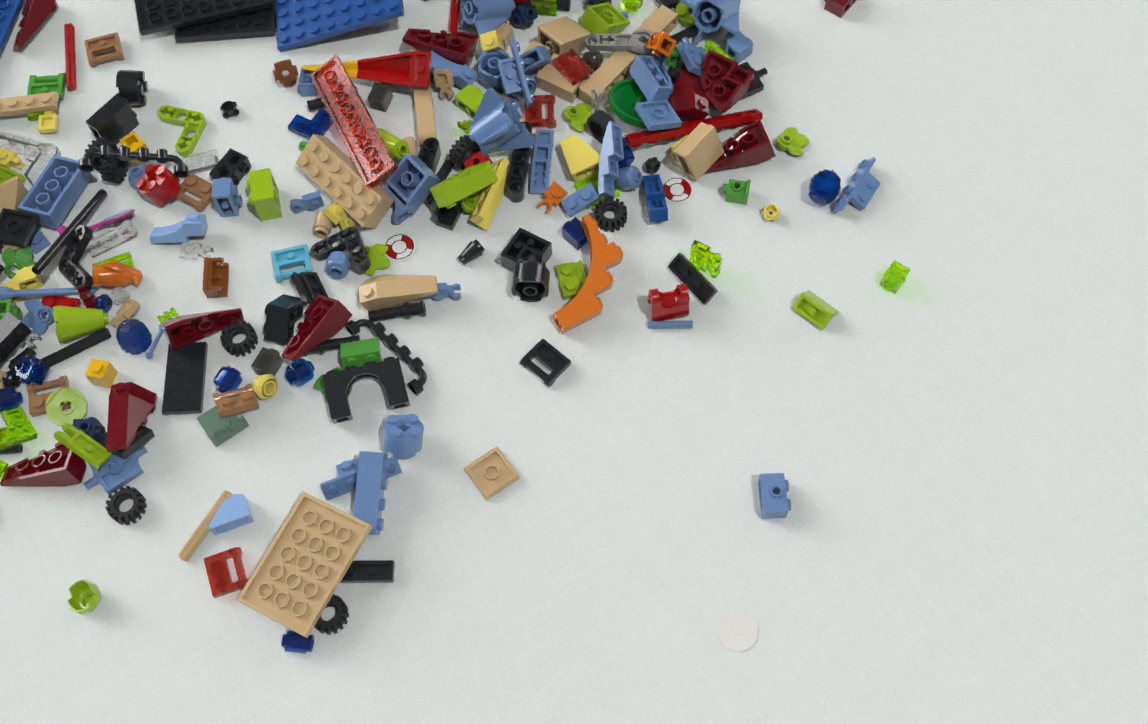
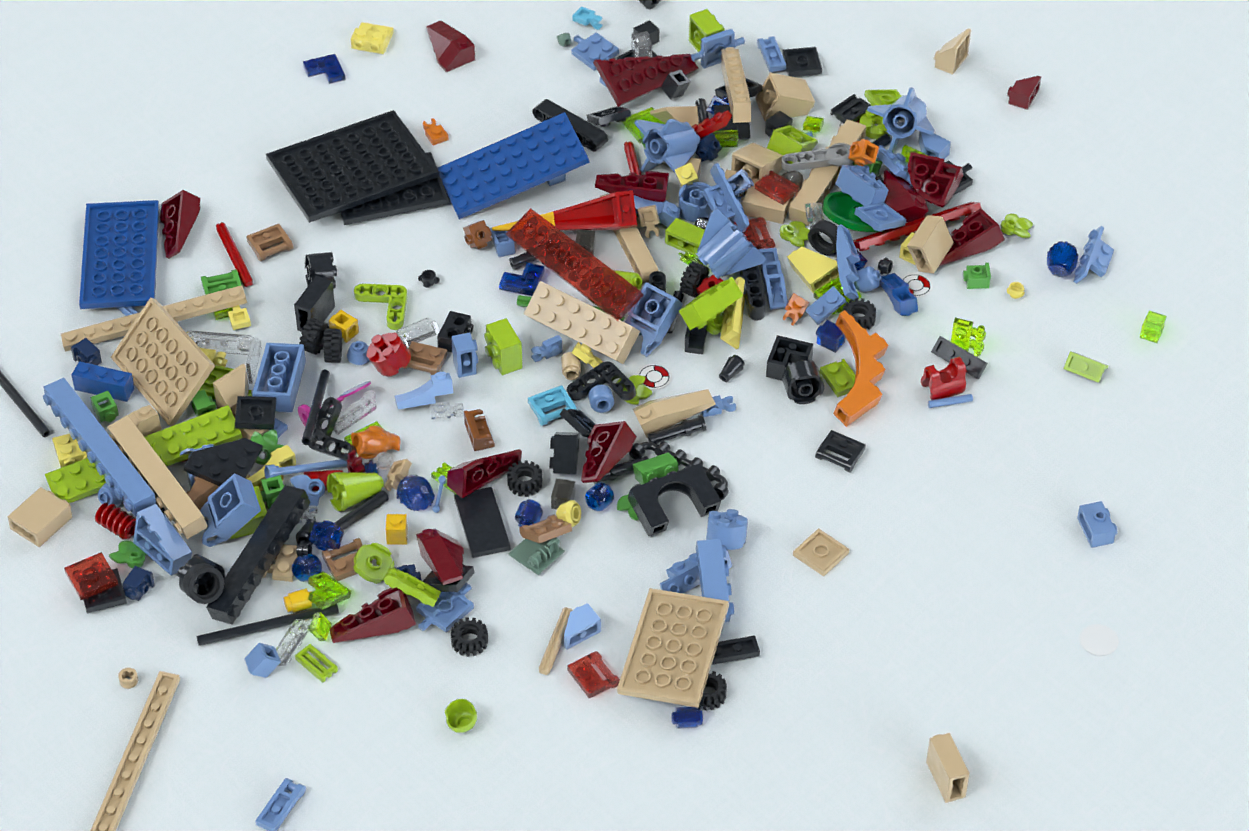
camera: 15 degrees left, 15 degrees down
black bar [79,145,189,178] -> none

